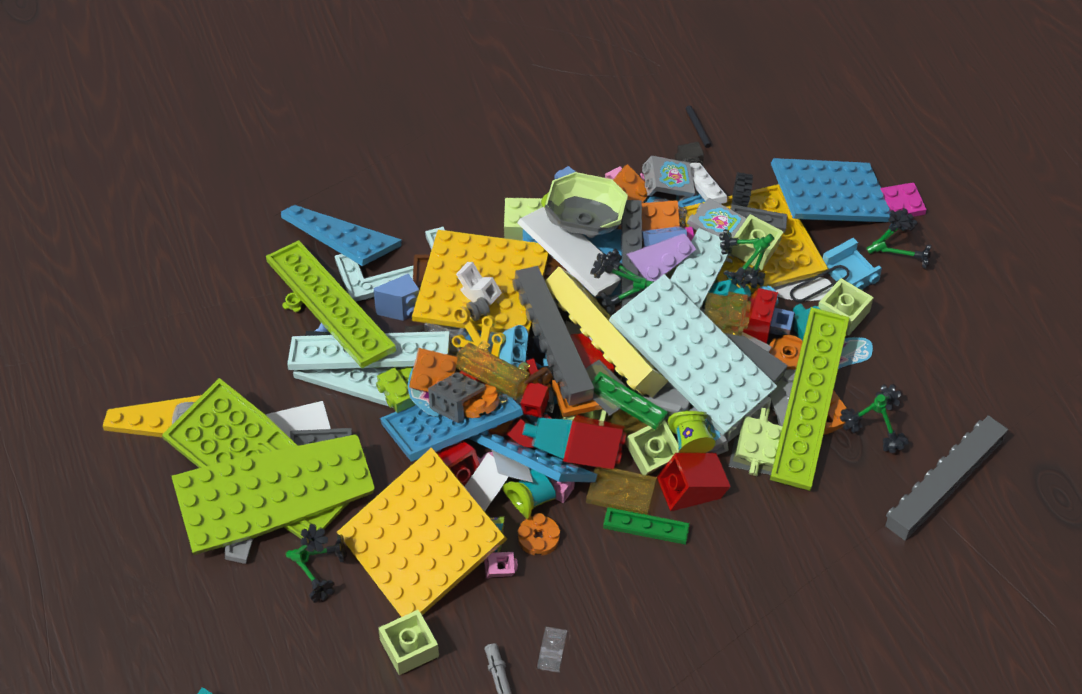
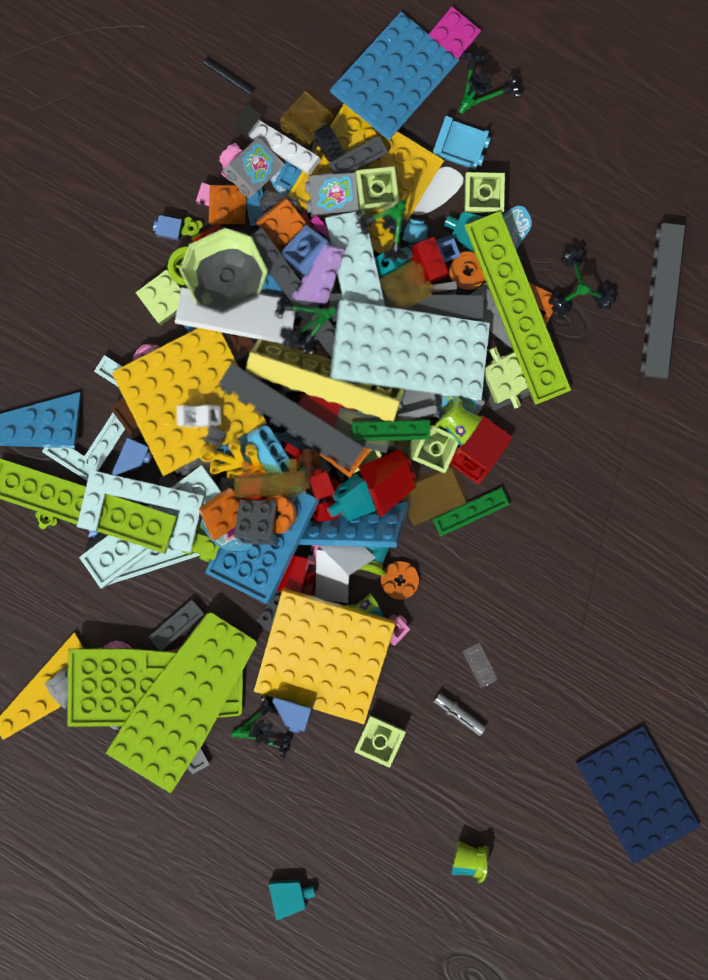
camera: 35 degrees left, 35 degrees up
white sticker [266,401,331,438] -> none
black piece [790,265,849,302] -> none
none -> light aqua plate [77,470,204,553]
none -> medium blue slope [273,696,312,733]
none -> clear yellow plate [279,92,334,147]

